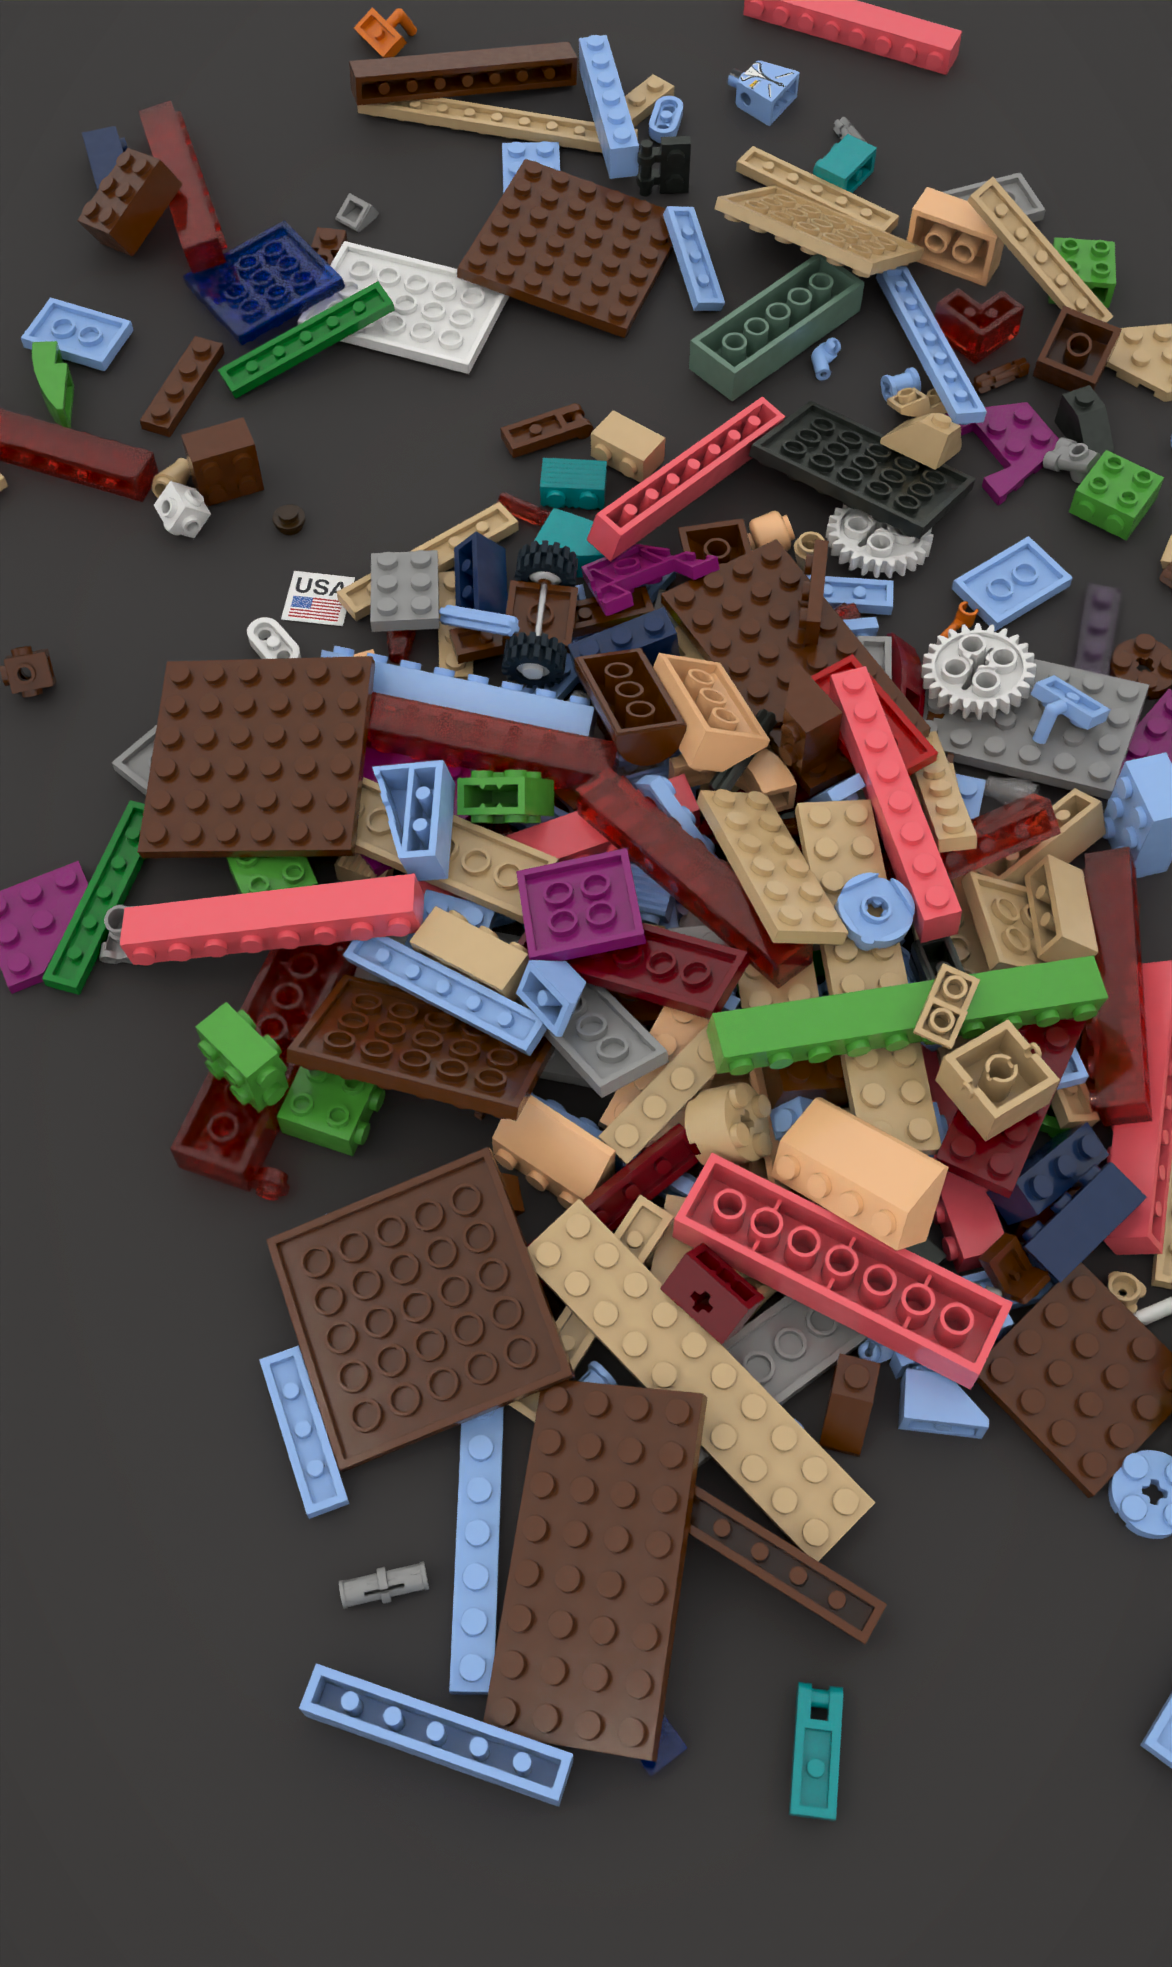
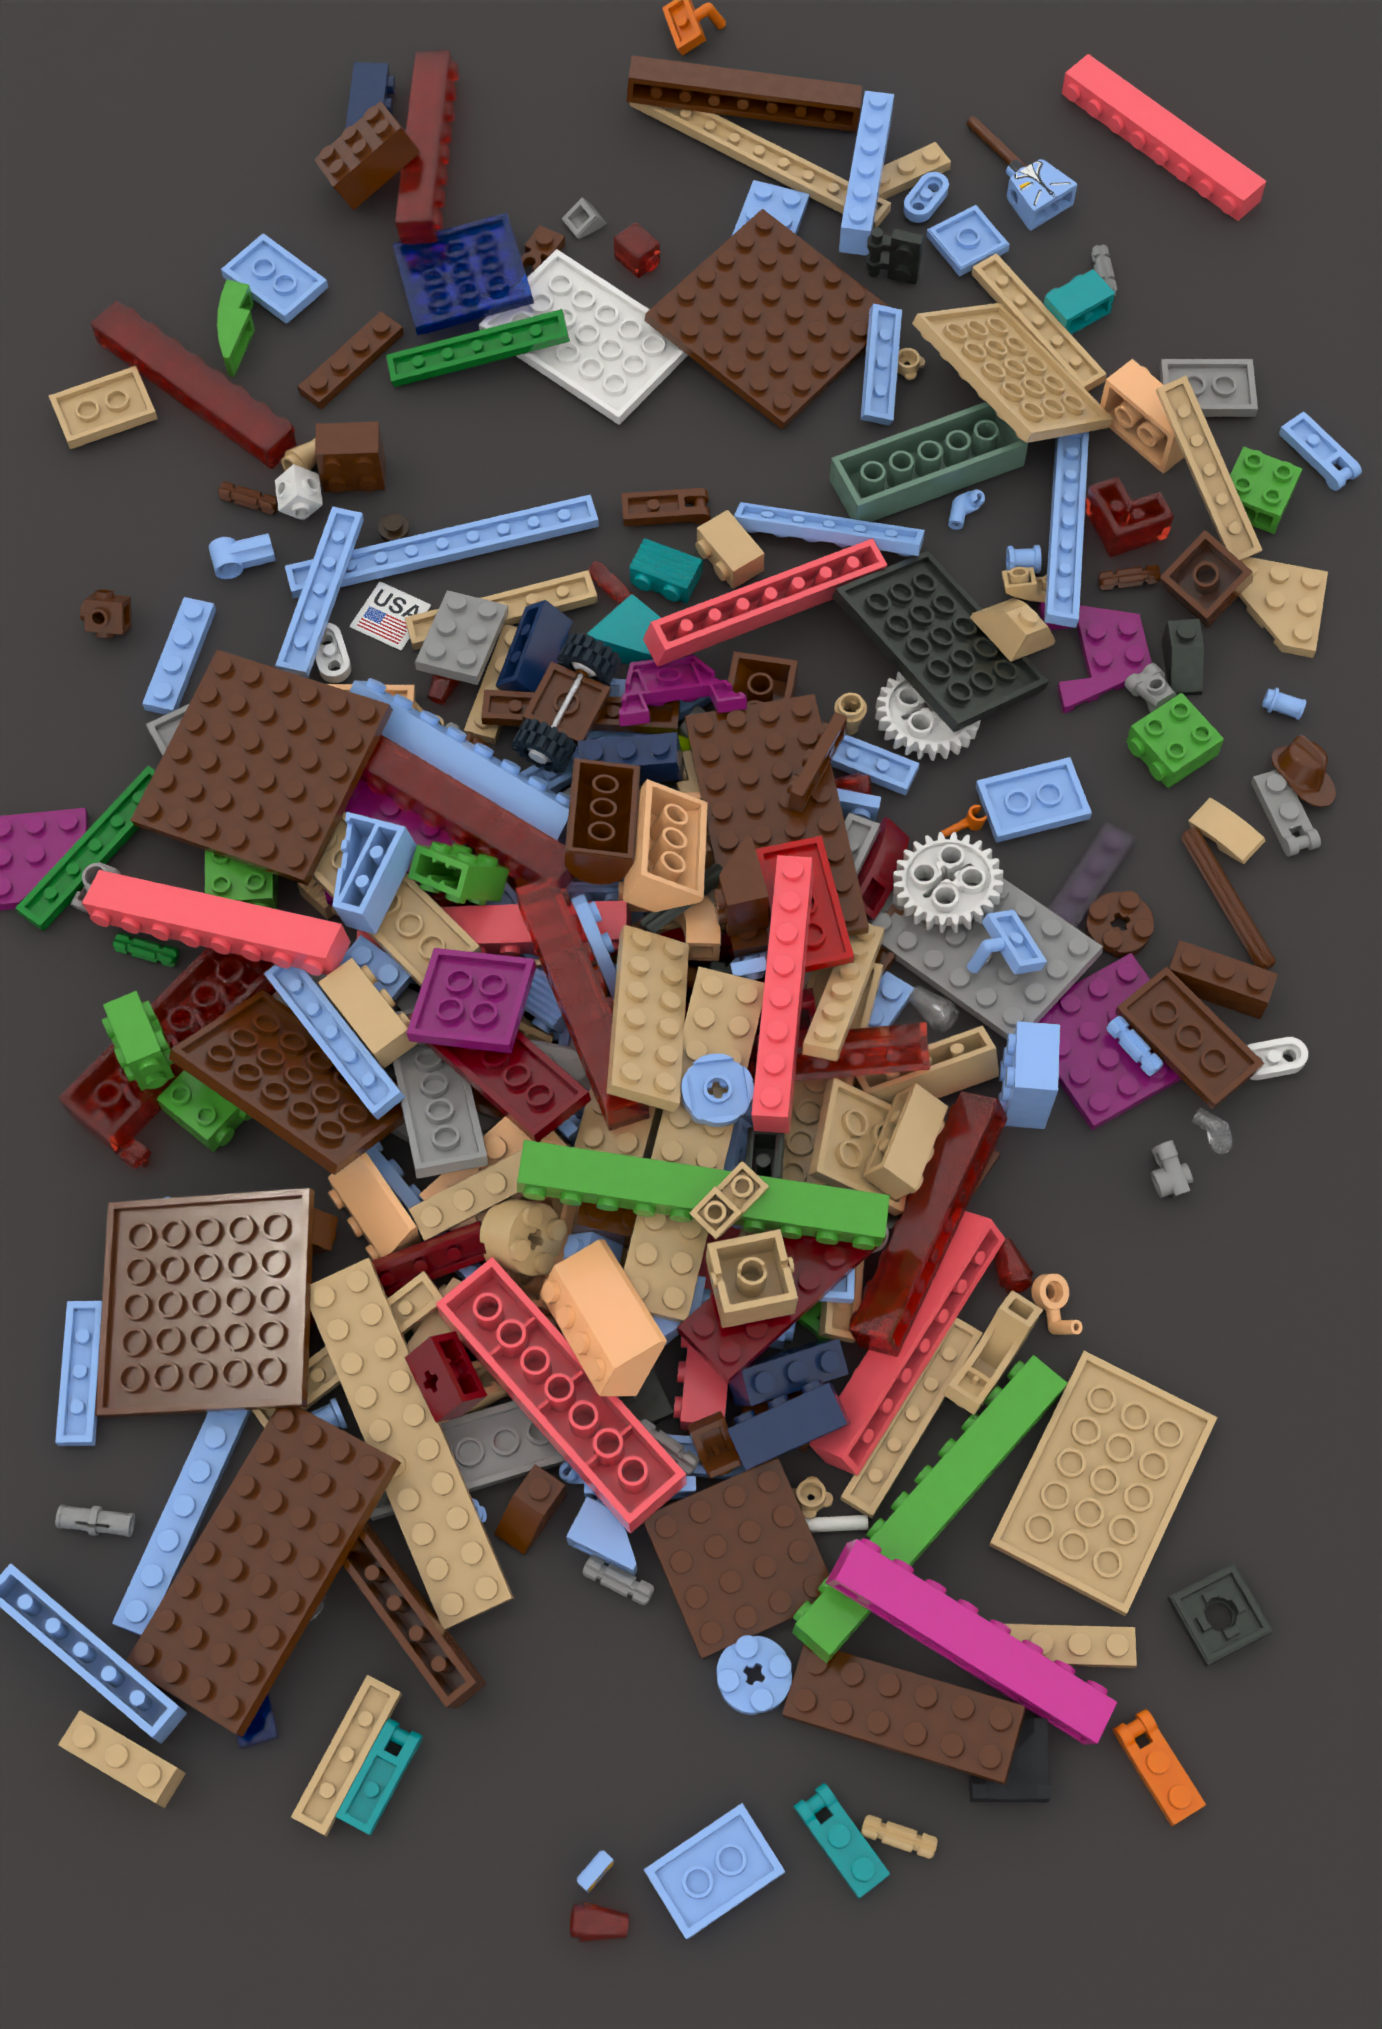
camera: 20 degrees right, 5 degrees up
light blue axle [439,605,520,637] -> none
light blue slope [516,960,586,1037] -> none
light nougat head [747,511,795,551] -> none
none -> tan brick [58,1710,186,1808]
none -> green axle [113,932,180,967]
none -> light blue plate [142,597,216,715]
none -> light blue piece [209,533,276,580]
none -> reddish brown axle [218,481,278,515]
none -> light blue plate [275,507,364,678]
none -> light blue plate [285,494,599,599]
none -> tan plate [291,1675,402,1837]
none -> clear red cone [570,1901,629,1943]
none -> light blue tile [577,1850,614,1894]
none -> light grey axle [582,1556,654,1605]
none -> clear red brick [614,222,660,279]
none -> light blue plate [734,502,925,557]
none -> tan plate [897,348,925,380]
none -> light blue plate [926,205,1010,277]
none -> reddish brown bar [966,116,1027,167]
none -> light blue plate [1279,411,1362,491]

